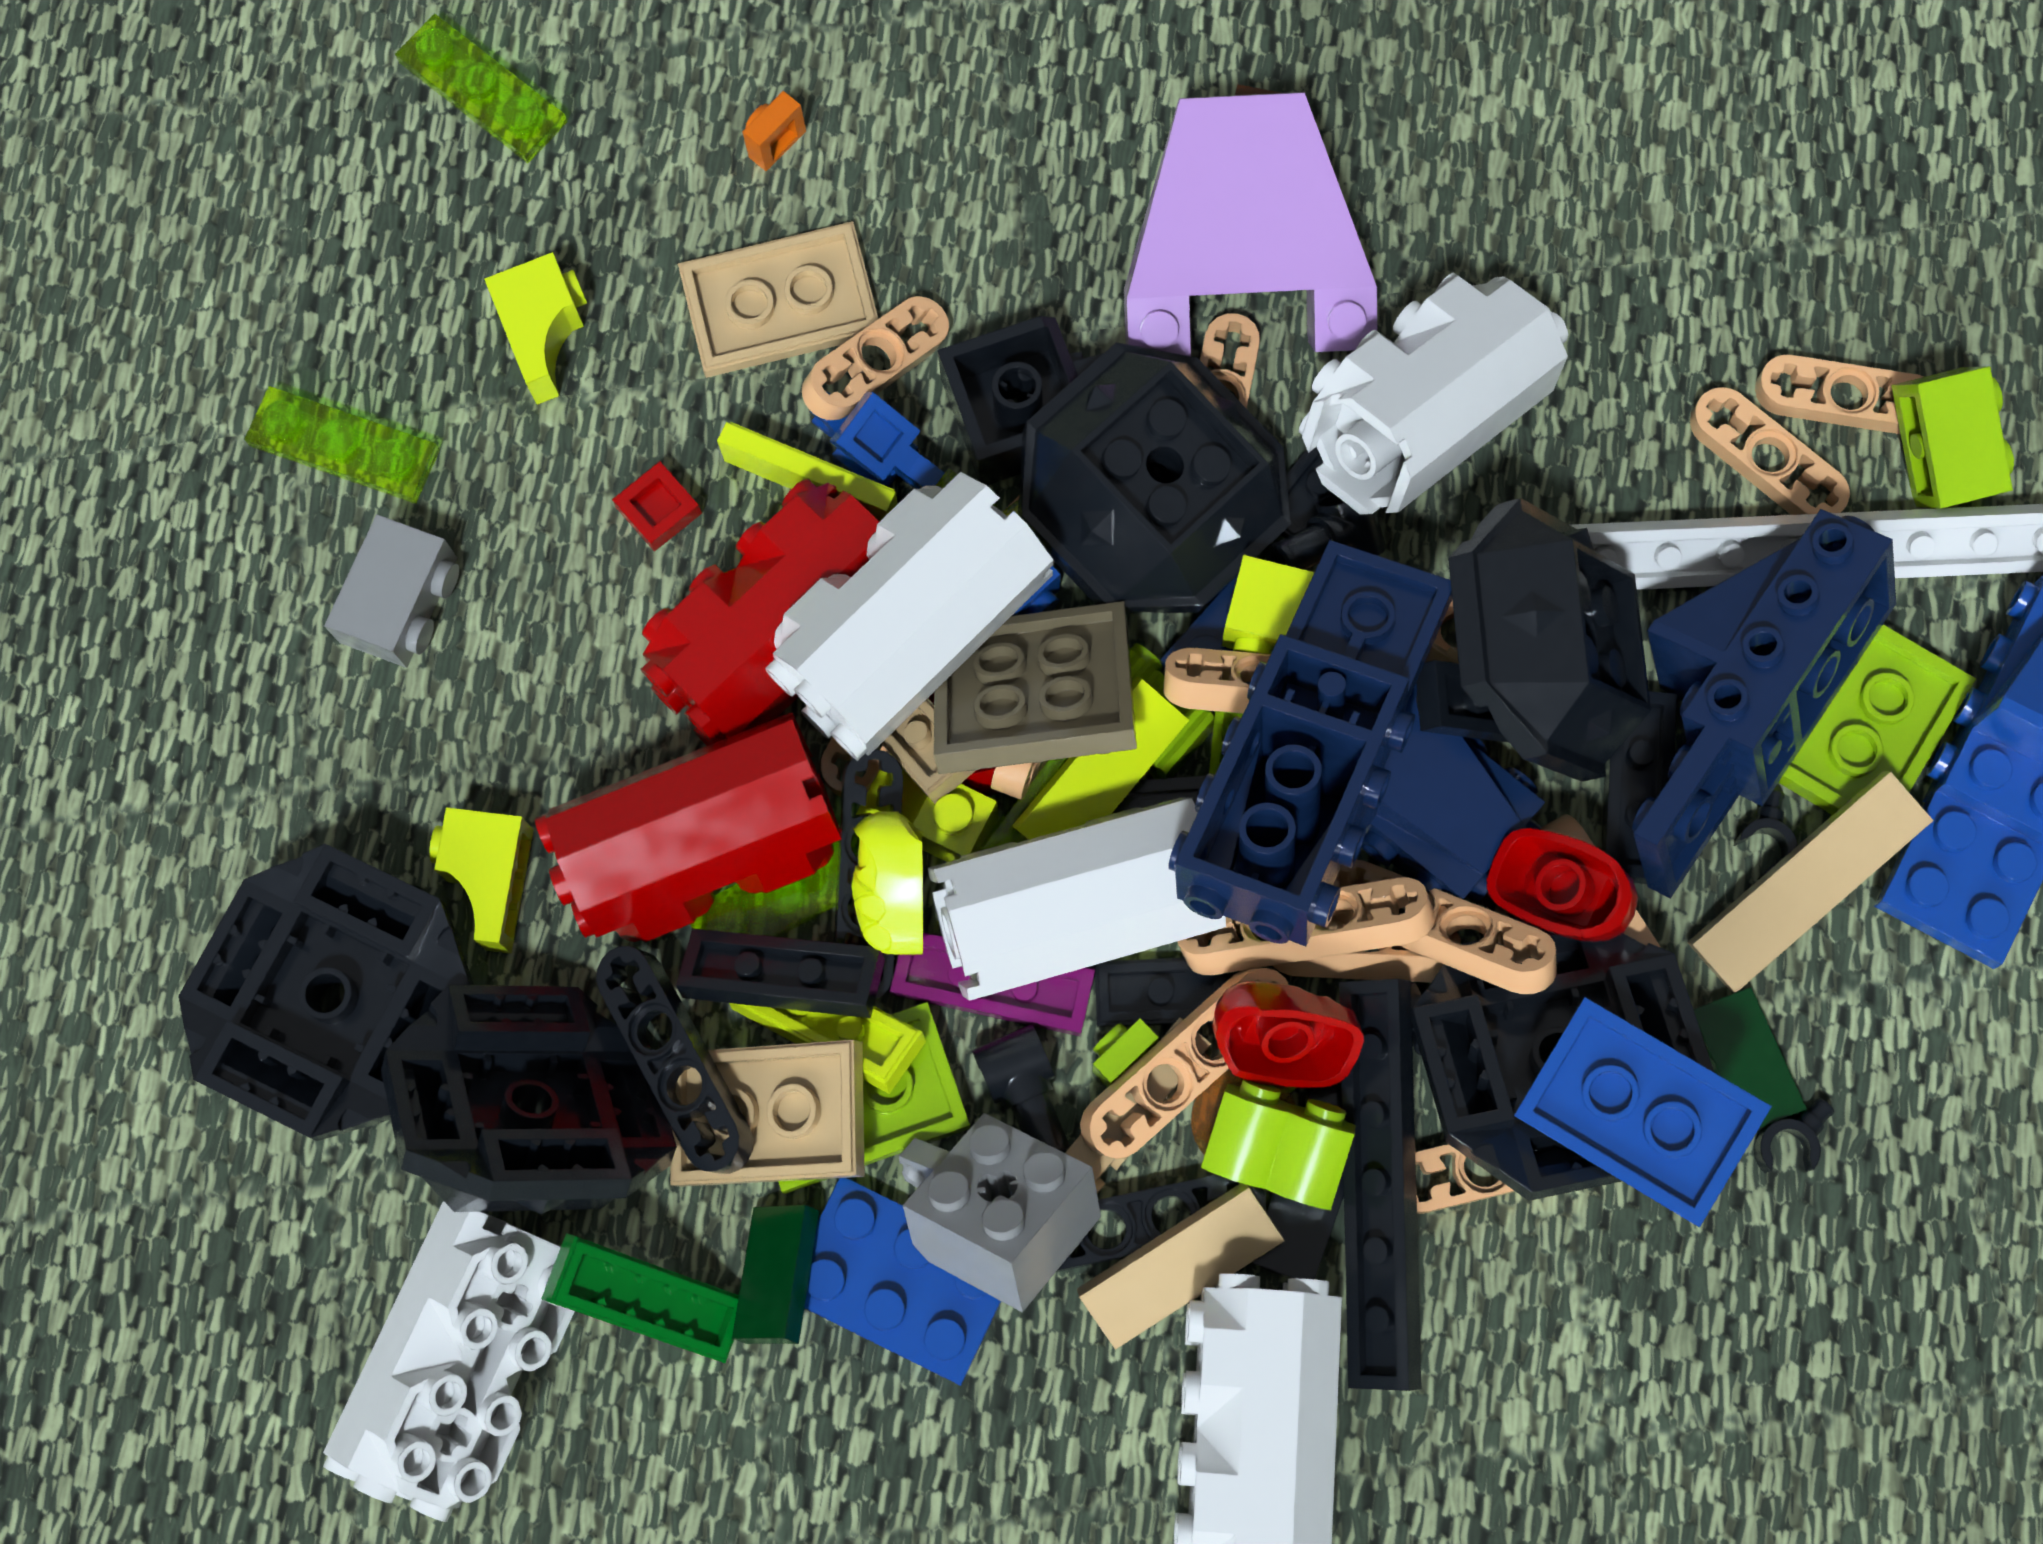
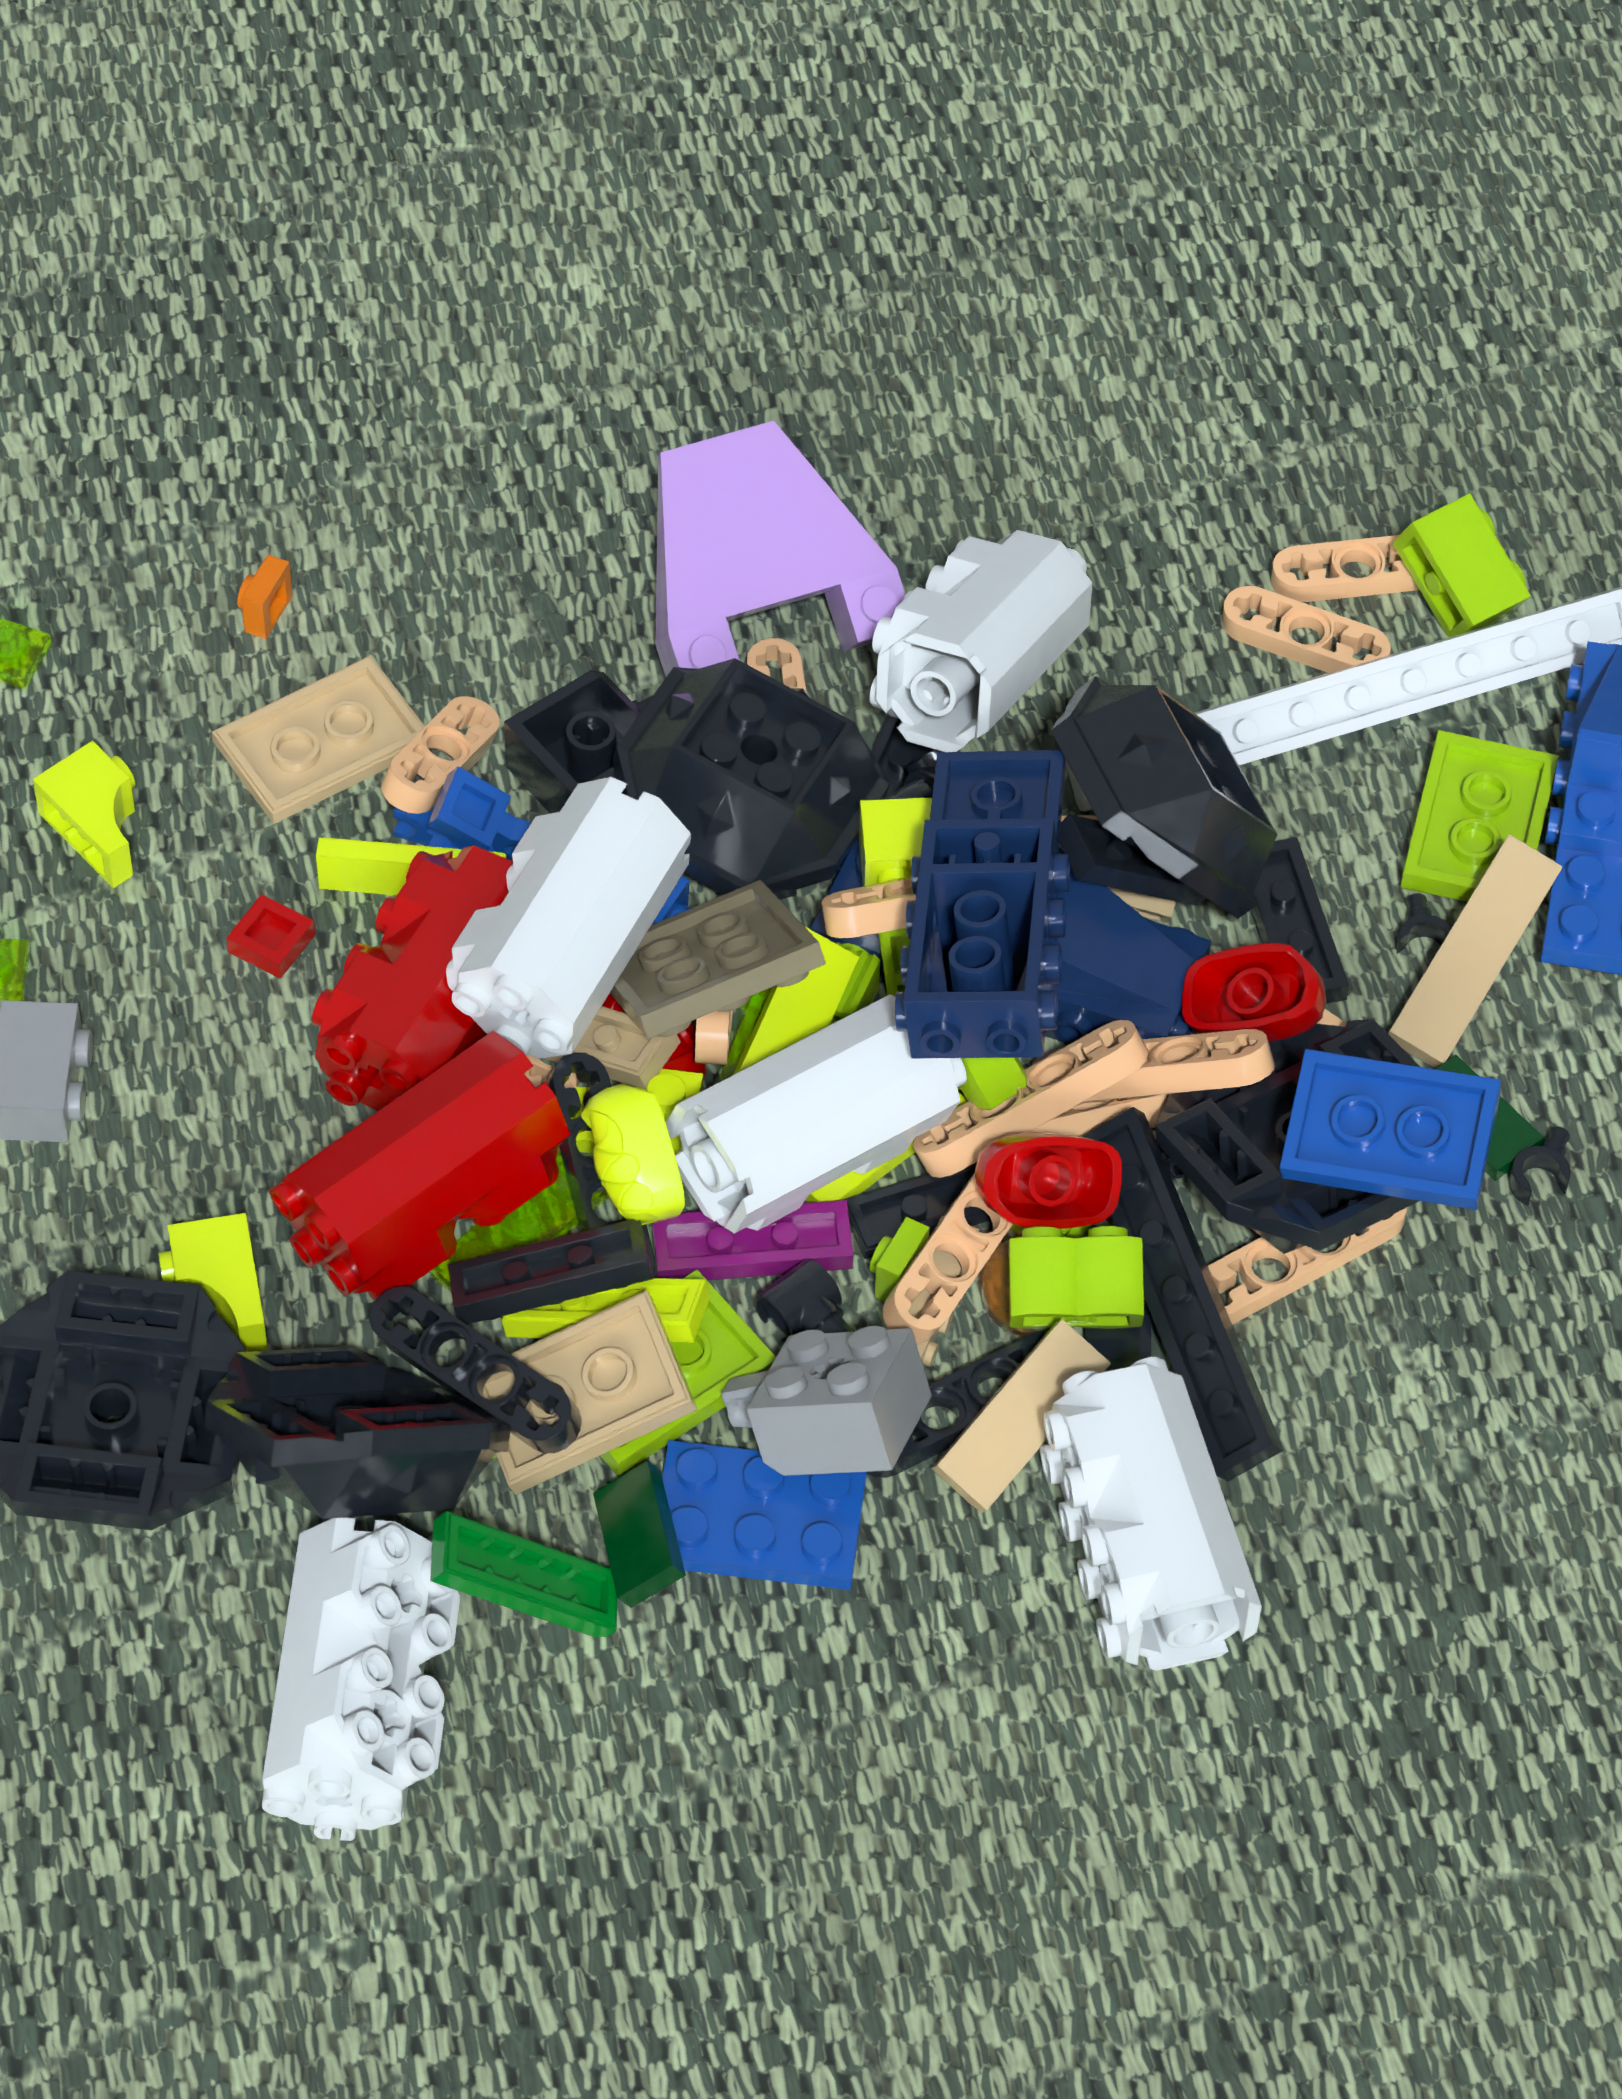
camera: 25 degrees left, 20 degrees down
dark blue wedge [1632,509,1896,899] -> none

